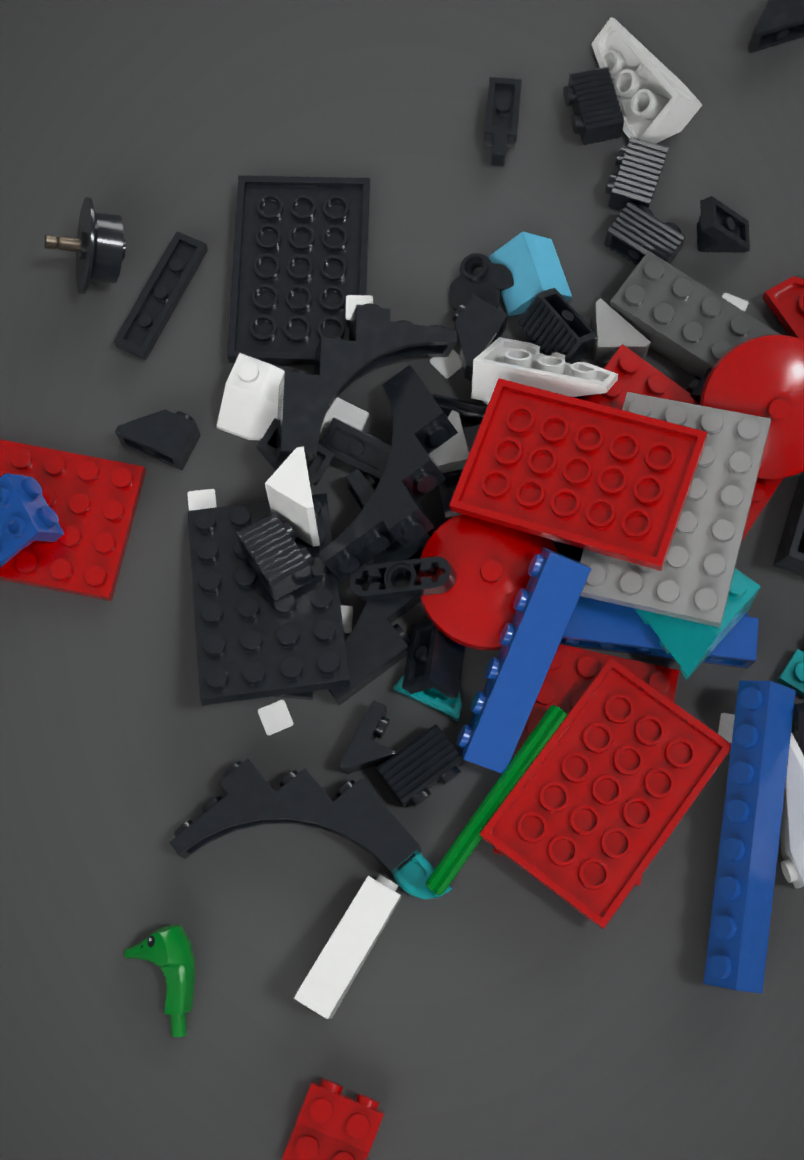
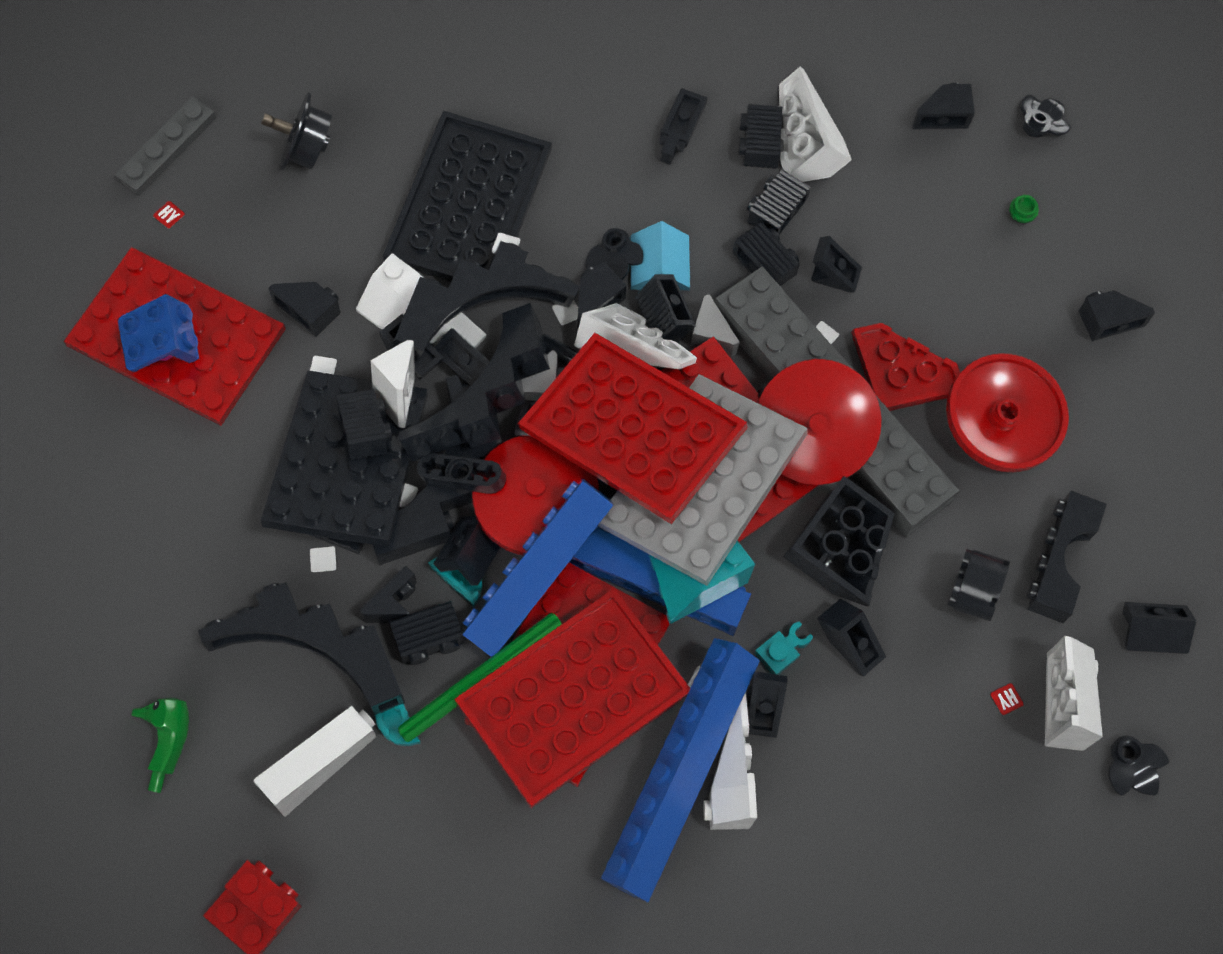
camera: 10 degrees right, 5 degrees down
black plate [114,231,208,360] -> none

